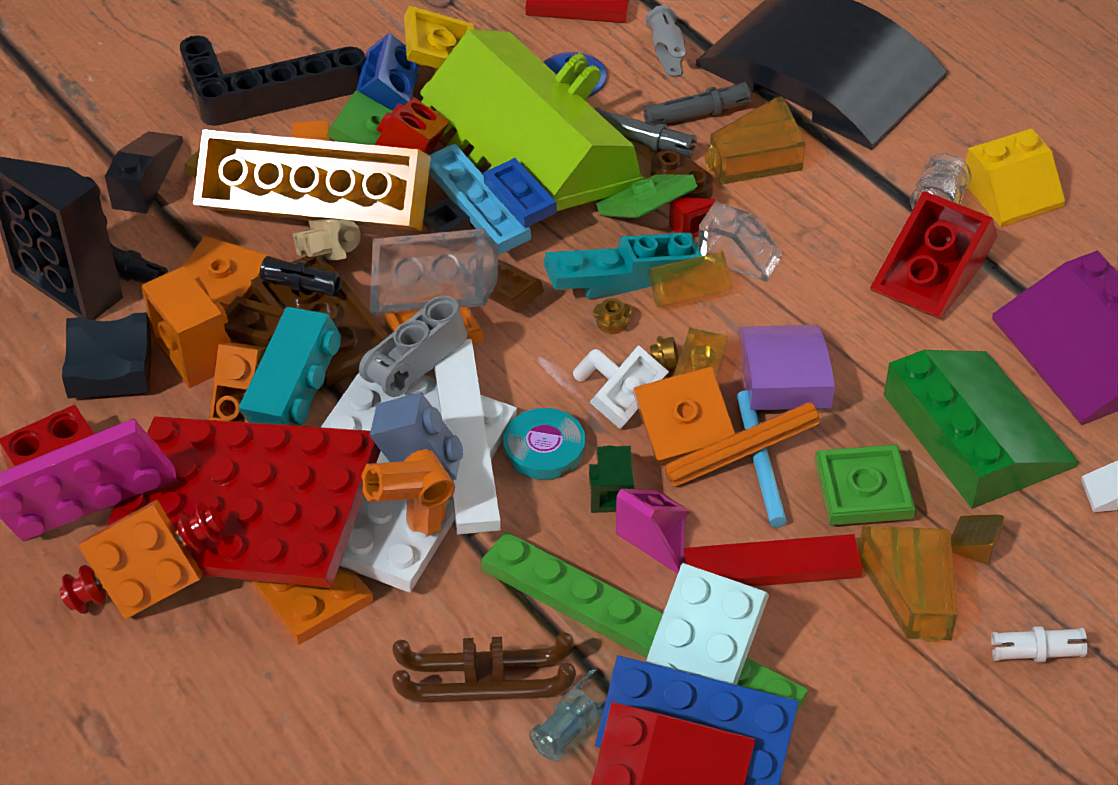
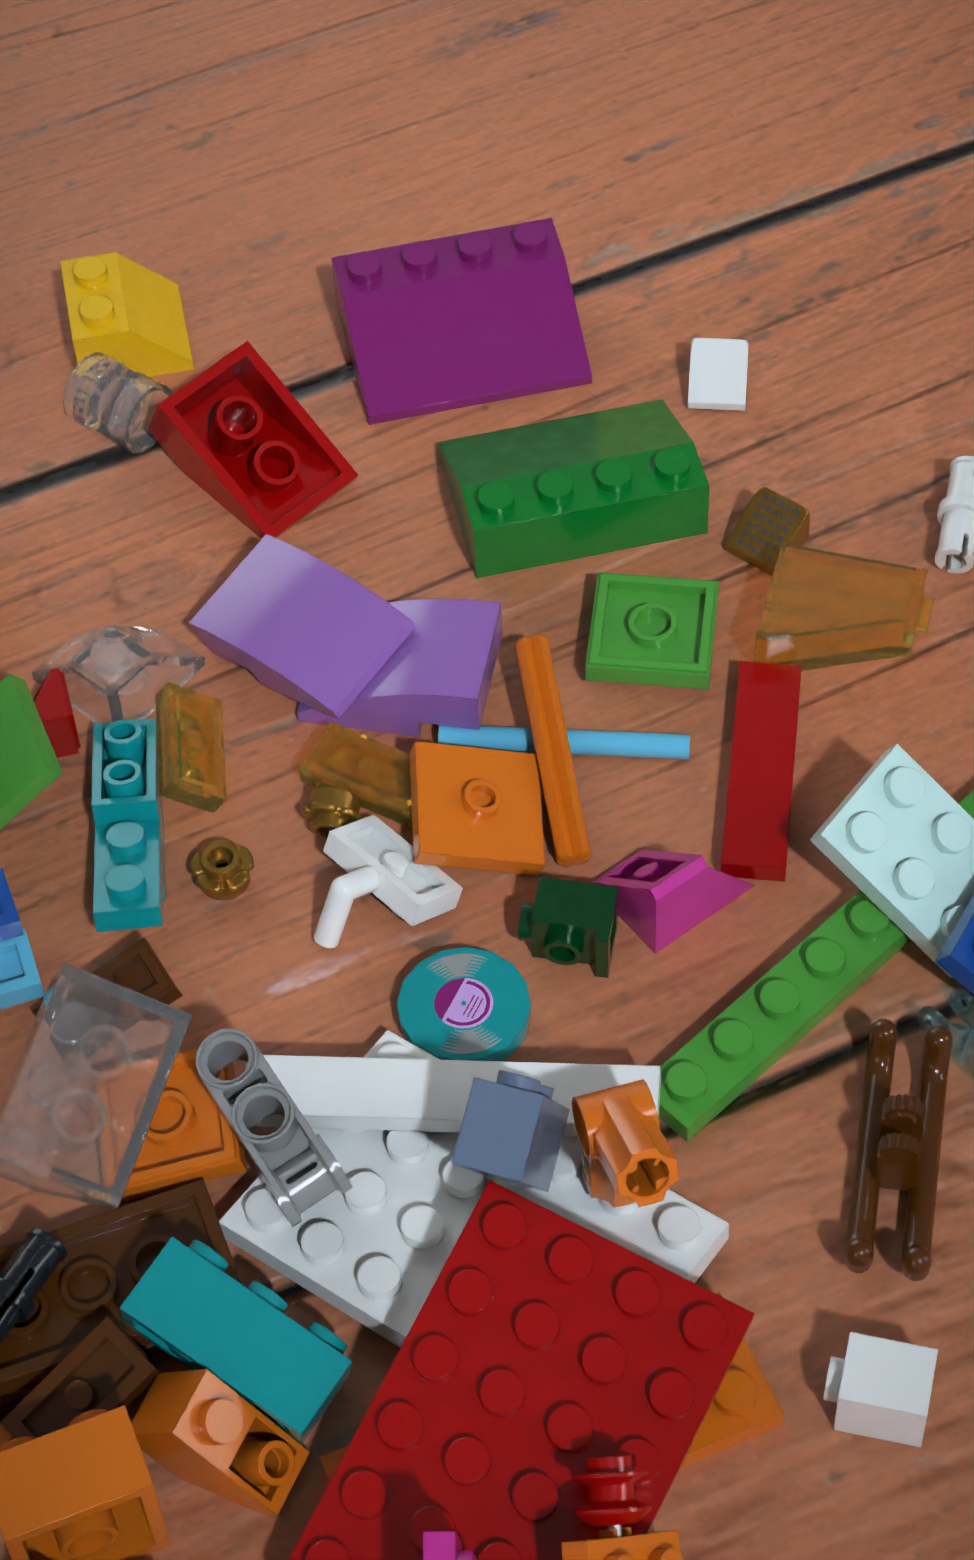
camera: 75 degrees left, 5 degrees up
none -> medium lavender slope [189,534,416,719]
none -> white brick [823,1332,938,1448]

